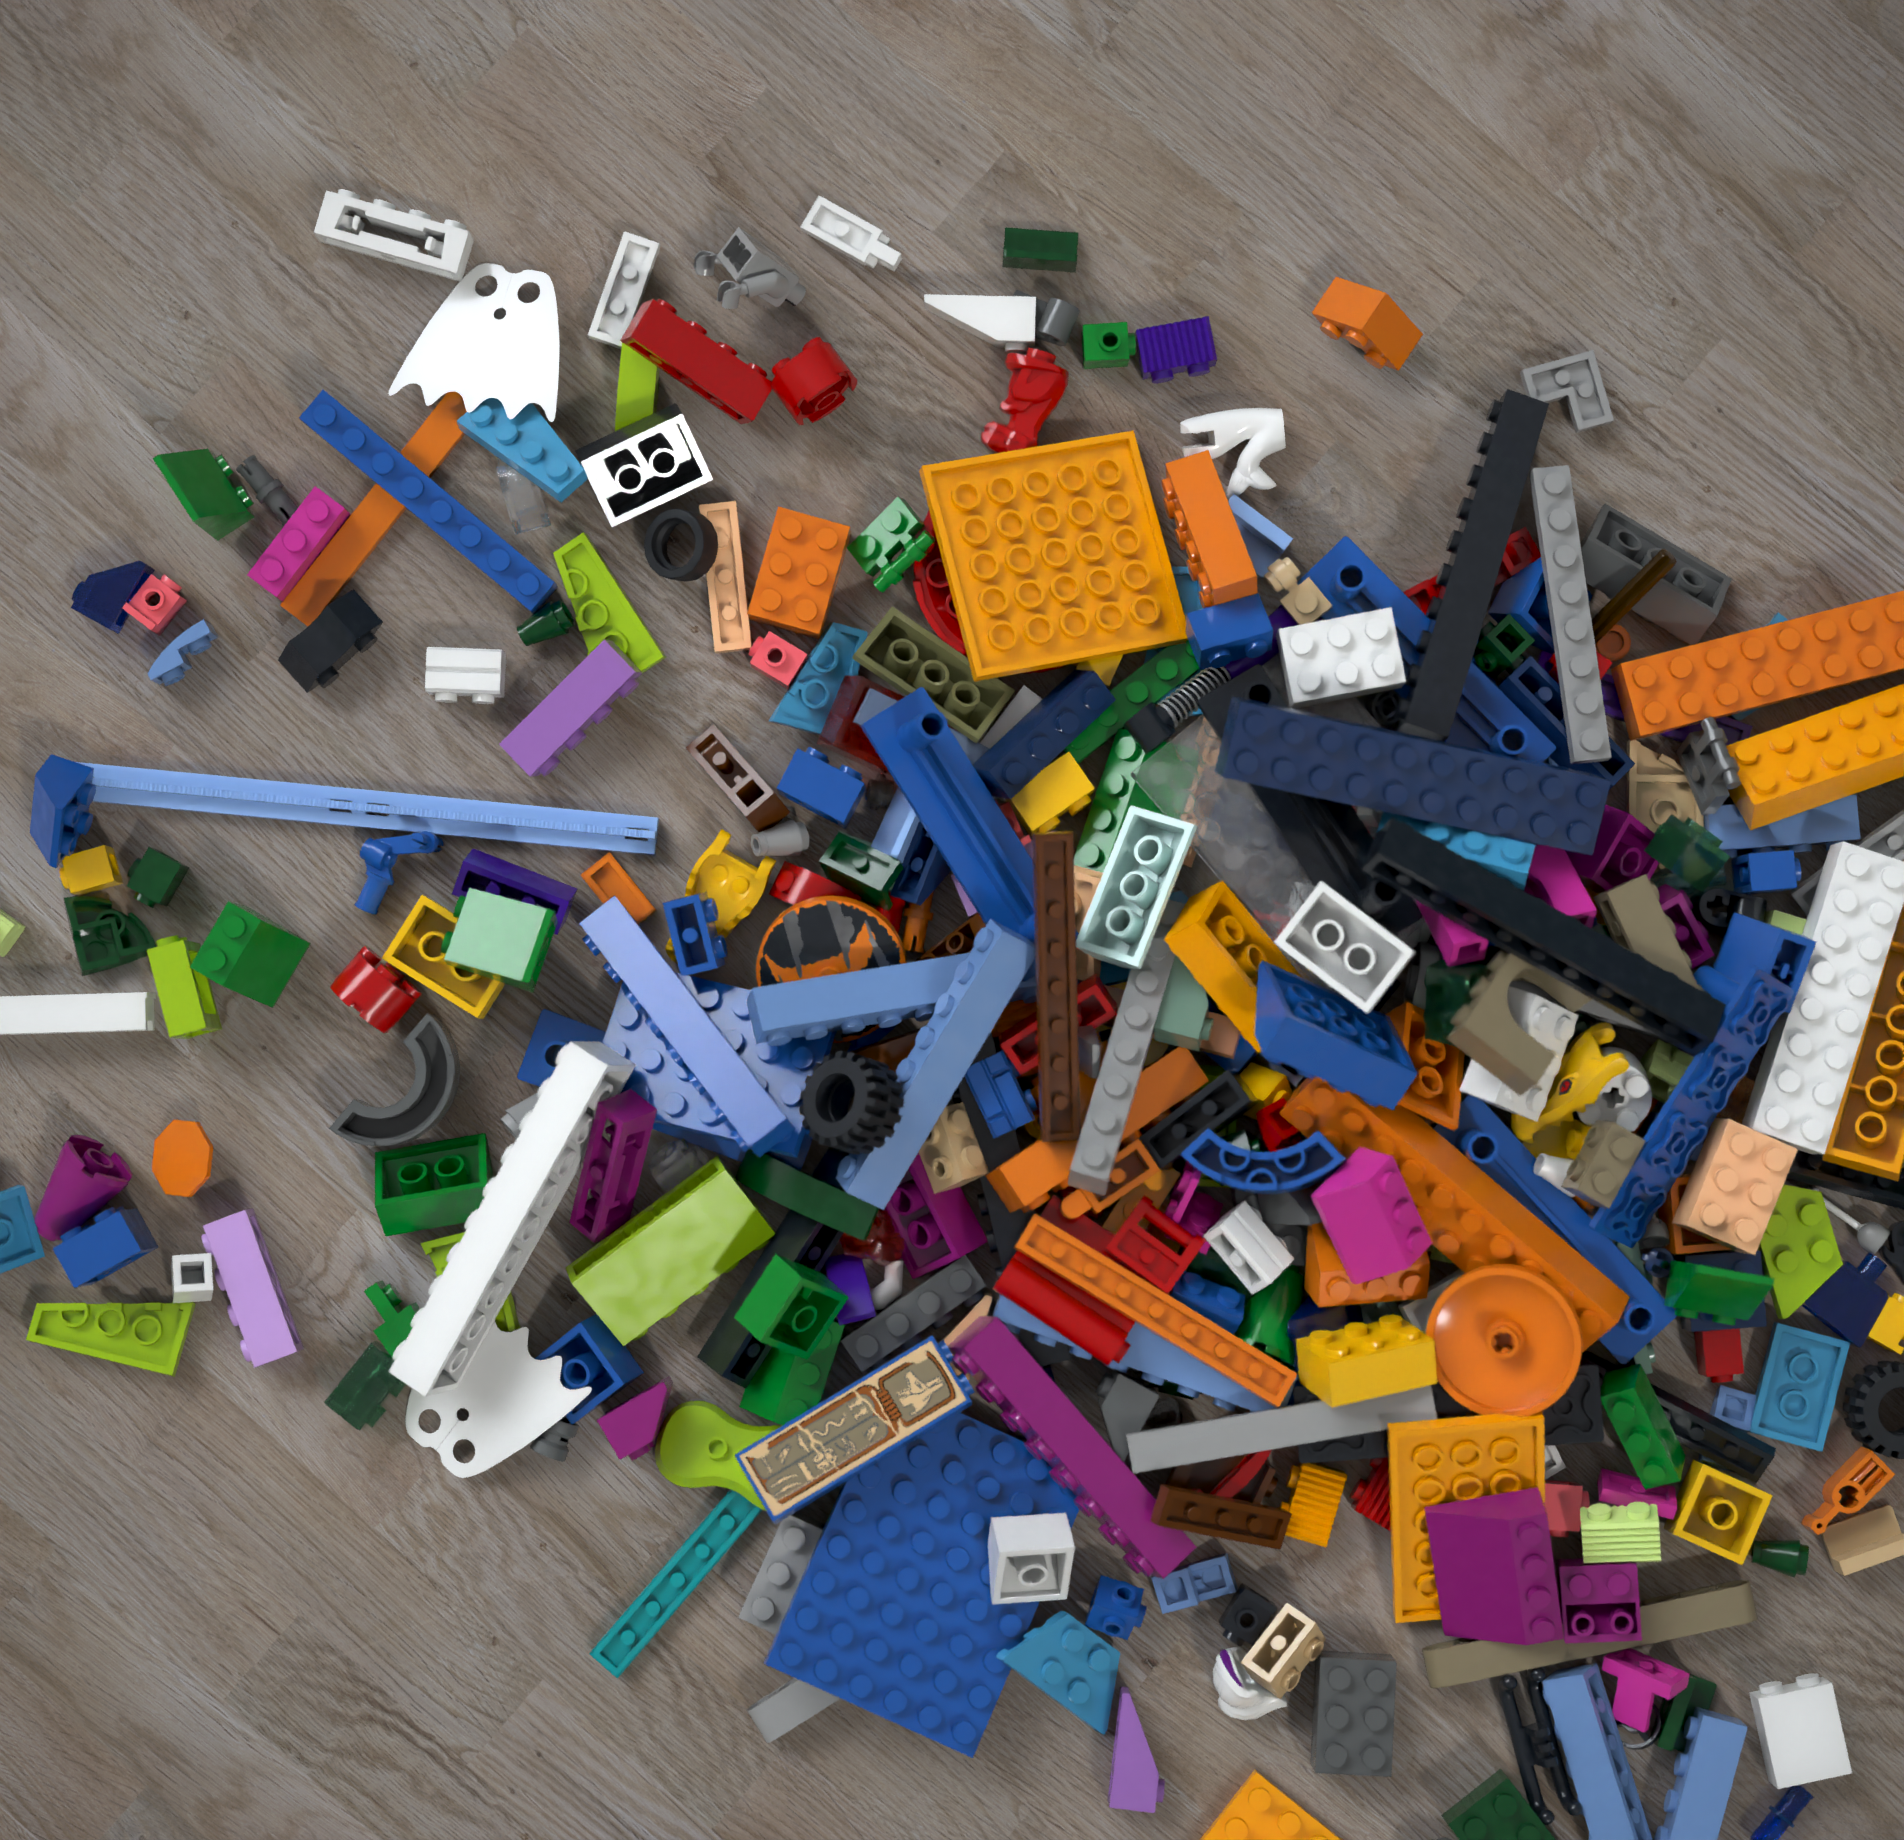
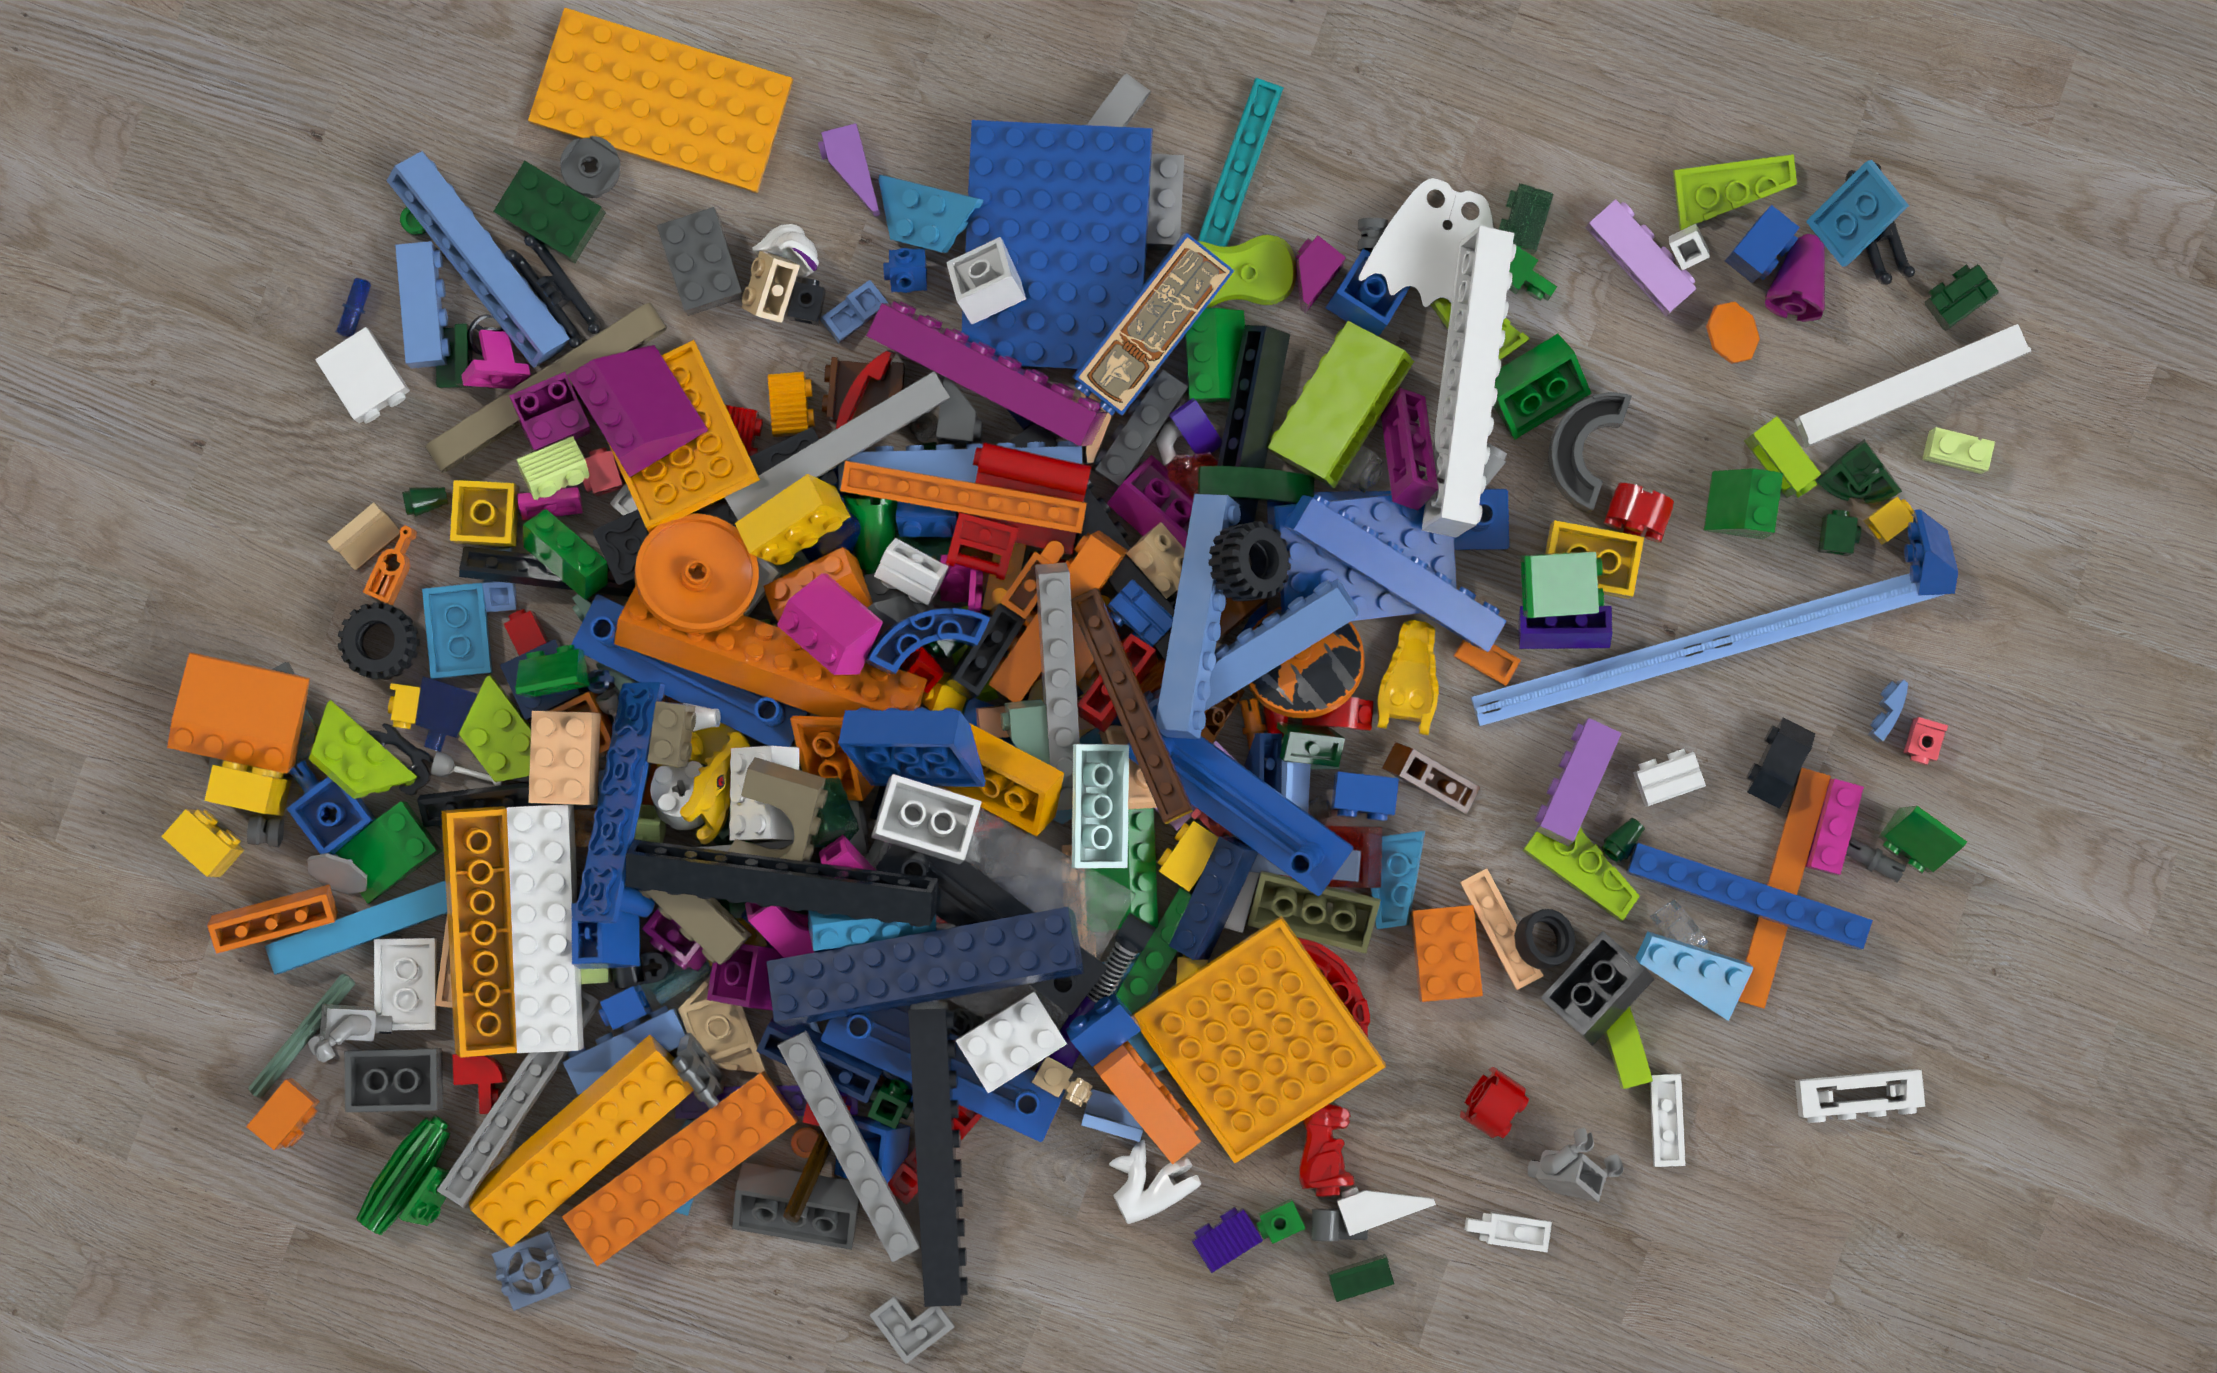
camera: 165 degrees right, 0 degrees up
clear blue slope [71,560,155,634] -> none
blue pin [354,831,444,915] -> none
white piece [388,263,560,422] -> none
red brick [620,299,772,425] -> none
blue brick [662,892,728,977] -> none
green brick [734,1254,849,1360] -> none
coral brick [748,631,808,689] -> none
light grey cone [751,820,809,856] -> none
green plate [847,496,935,593] -> none
flat silver slope [1078,1026,1100,1078] -> none
reddish brown plate [1150,1484,1292,1550] -> none
orange brick [1312,277,1423,371] -> none
clear green brick [1644,814,1730,892] -> none

